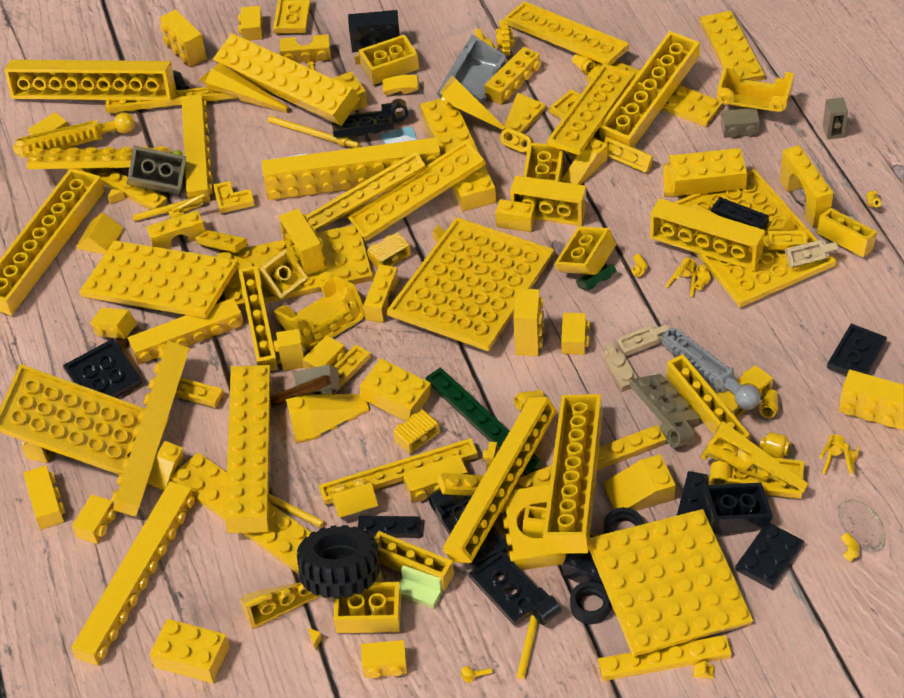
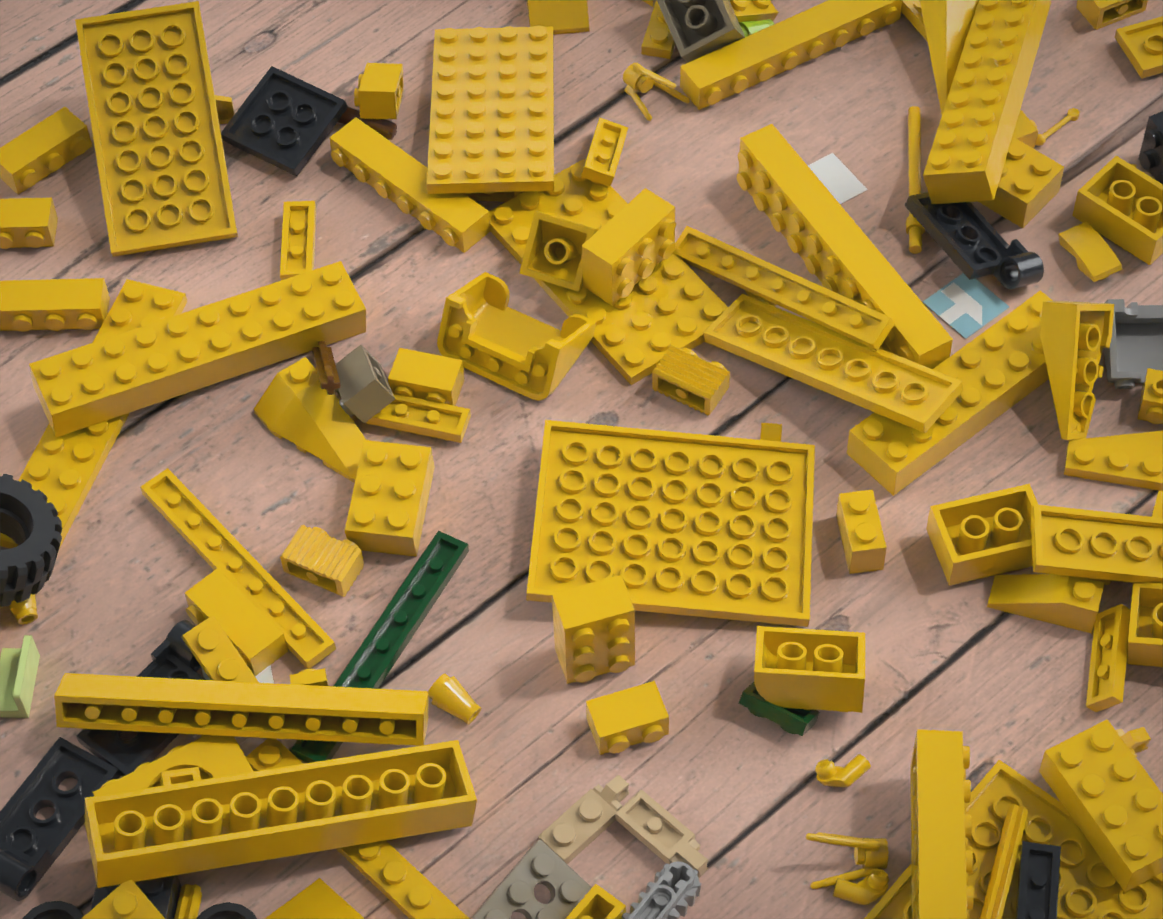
camera: 65 degrees right, 5 degrees up
yellow brick [111,341,190,517] -> none
yellow bar [133,197,203,222] -> none
yellow arch [146,210,205,249] -> none
yellow slope [147,441,183,490] -> none
yellow plate [213,181,255,214] -> none
yellow brick [238,266,278,372] -> none
yellow bar [269,494,324,528] -> none
yellow brick [274,329,304,371] -> none
yellow arch [280,34,331,63] -> none
yellow brick [330,478,378,518] -> none
black plate [358,516,421,538] -> none
yellow arch [363,264,399,323] -> none
yellow brick [374,531,454,591] -> none
yellow plate [500,129,534,153] -> none
yellow brick [510,175,586,226] -> none

